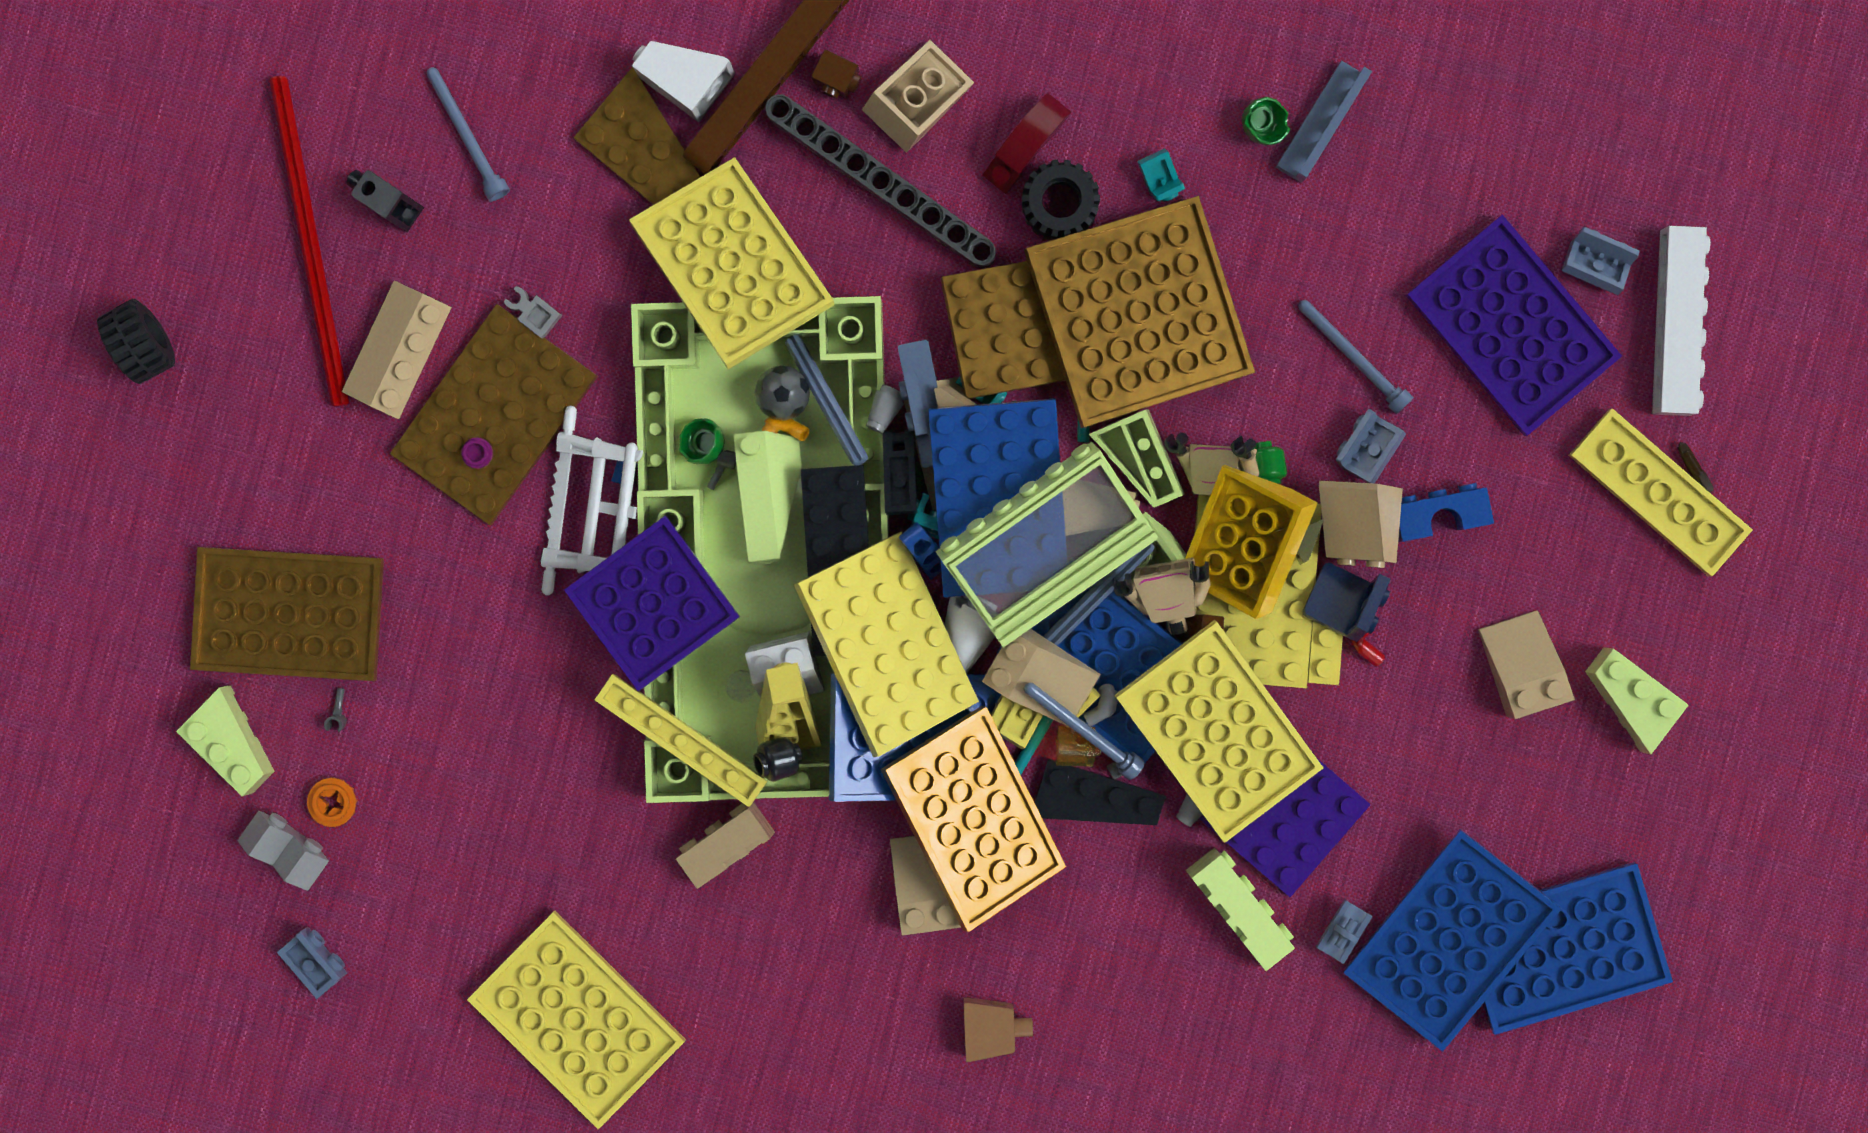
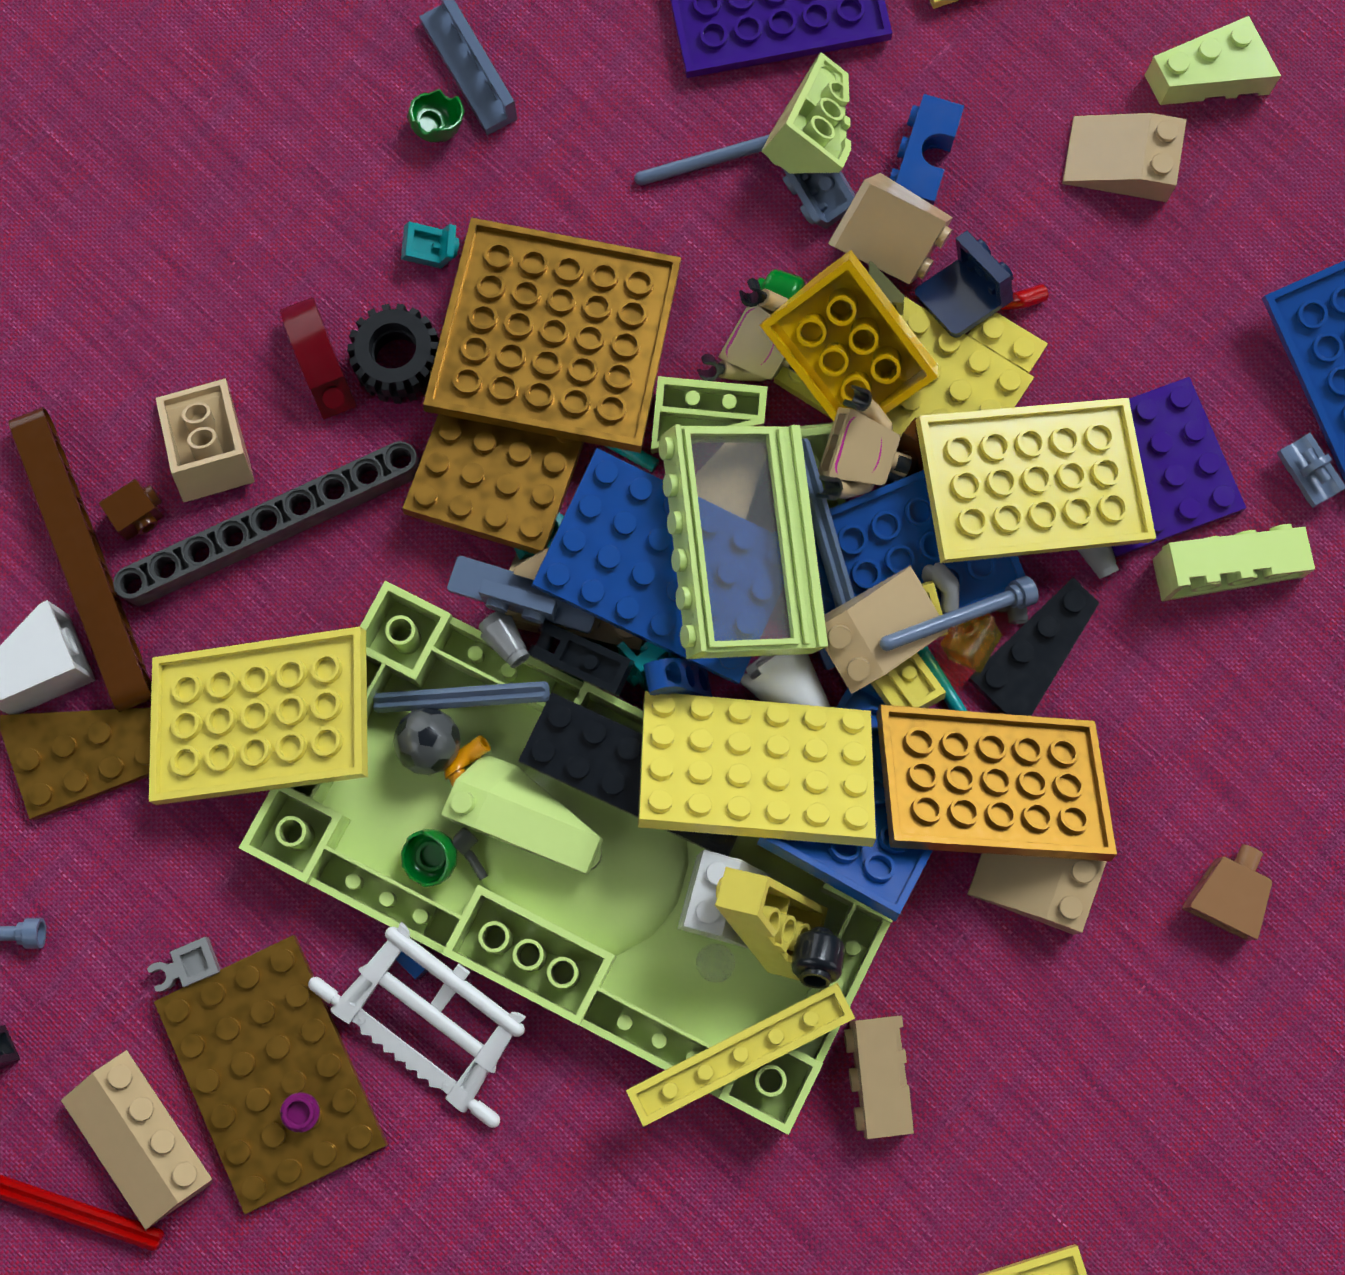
camera: 55 degrees left, 10 degrees down
dark purple plate [564,516,740,691] -> none
none -> yellowish green wedge [761,52,851,174]

